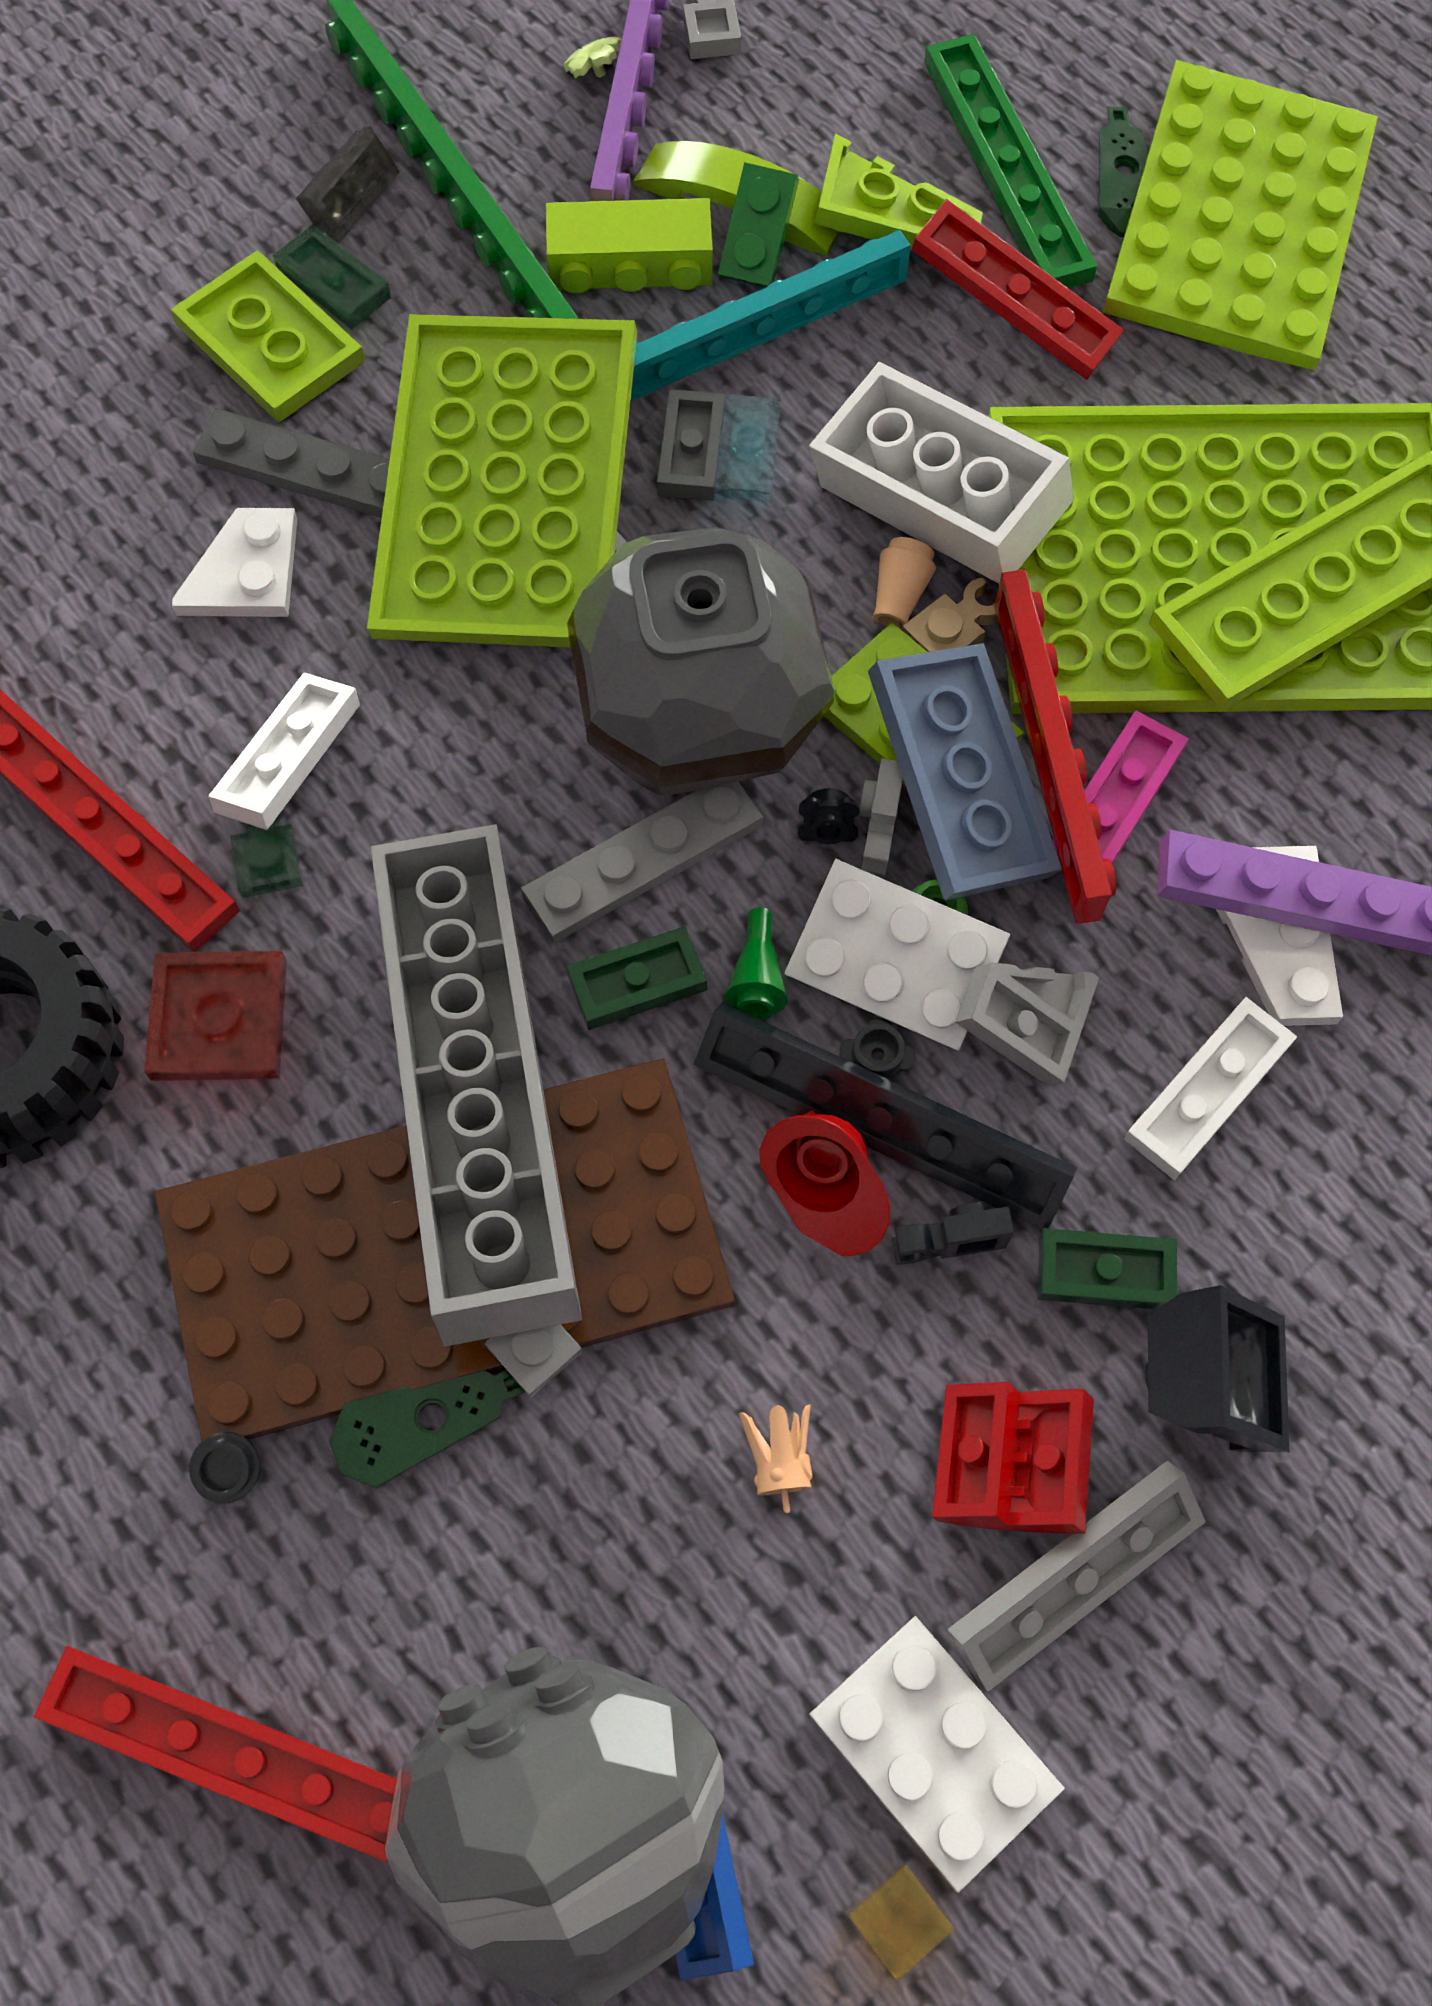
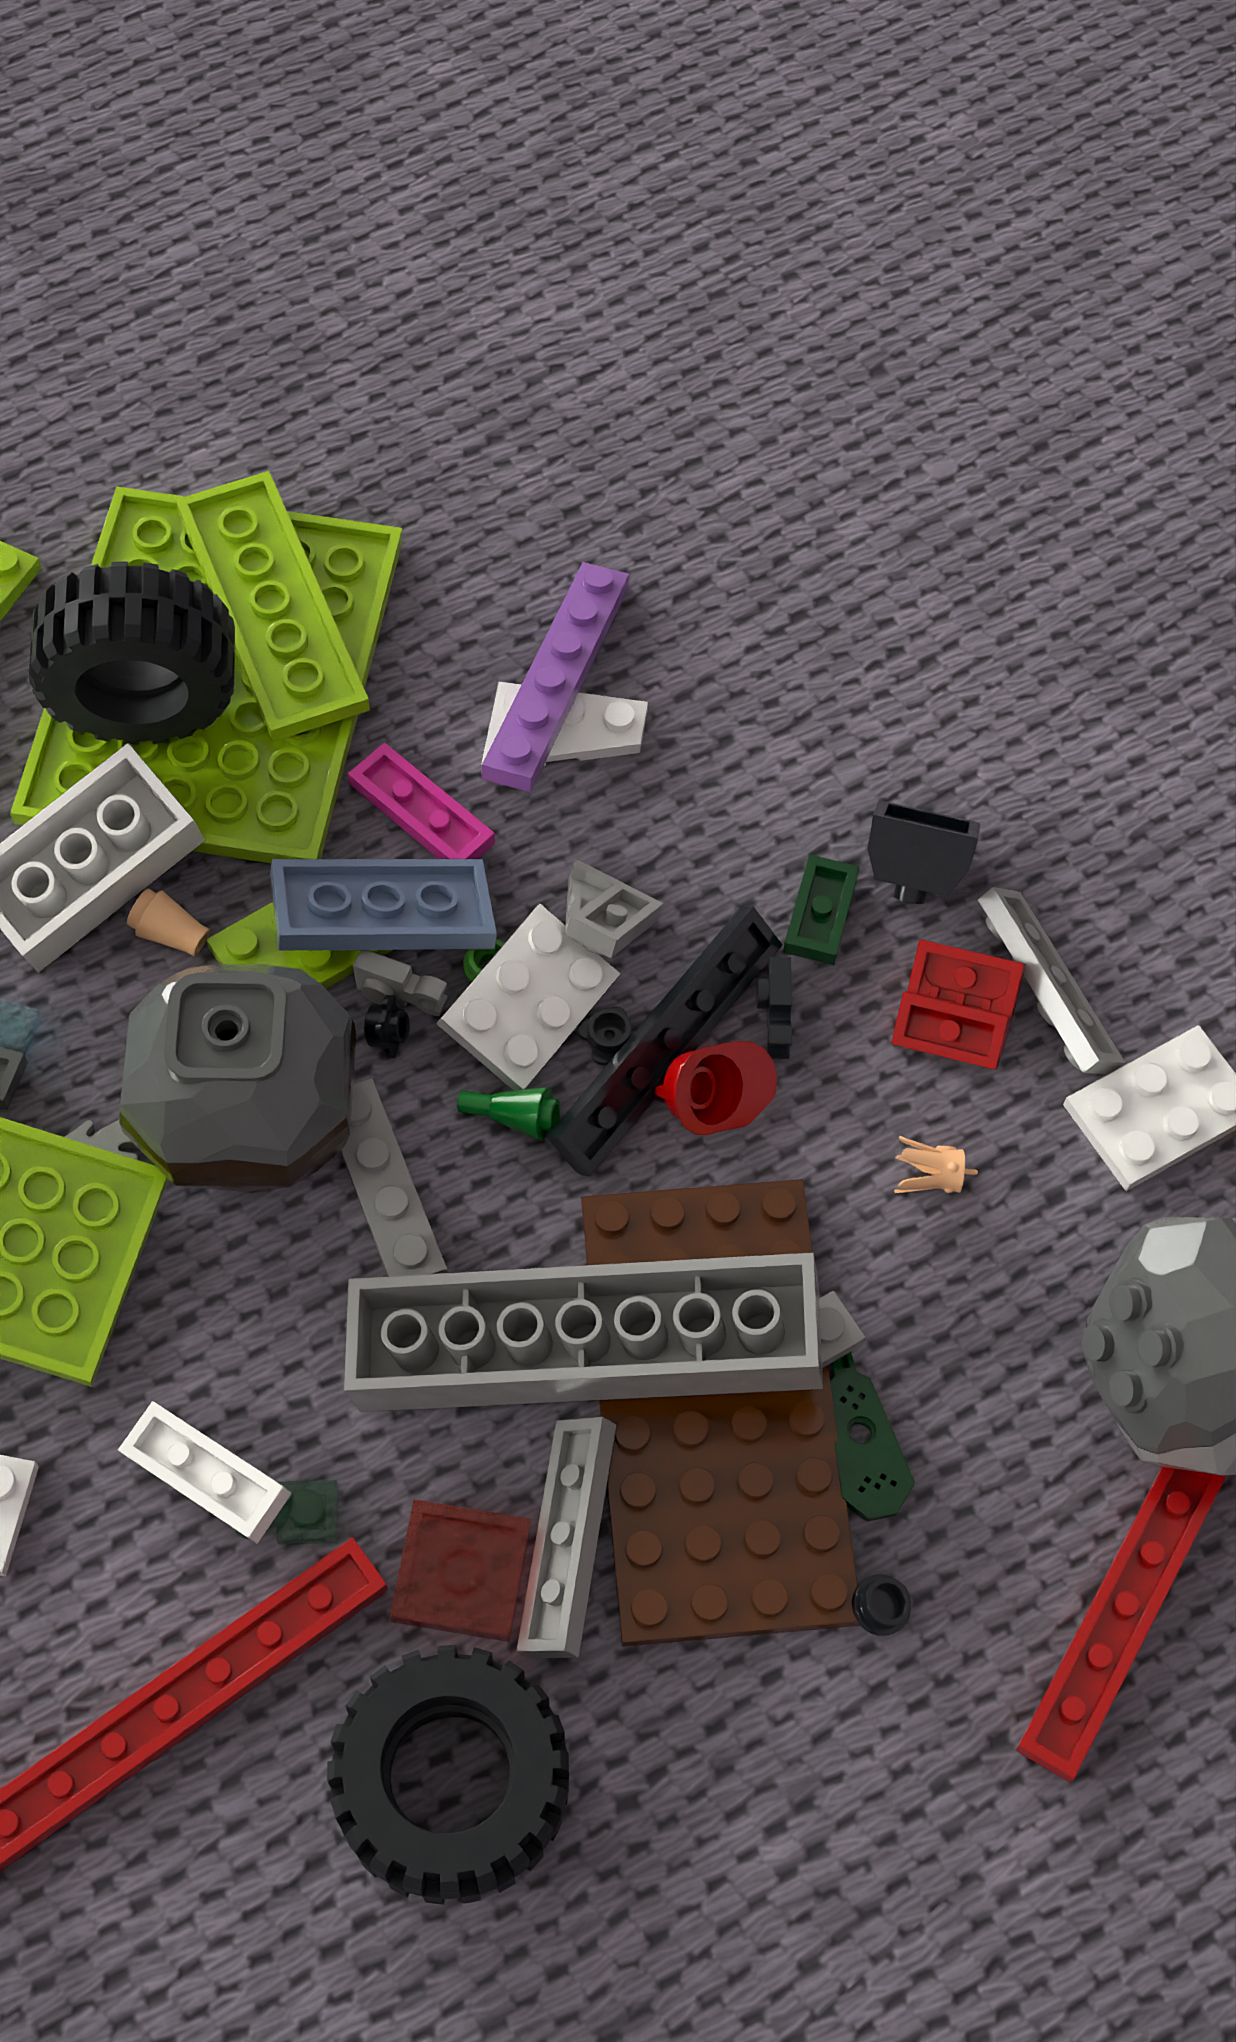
camera: 80 degrees left, 5 degrees down
dark green plate [566,926,707,1030] -> none
tan plate [902,578,998,652] -> none
red plate [994,569,1116,924] -> none
white plate [1123,997,1297,1181] -> none
none -> black tyre [29,561,235,745]
none -> light grey plate [517,1417,616,1658]

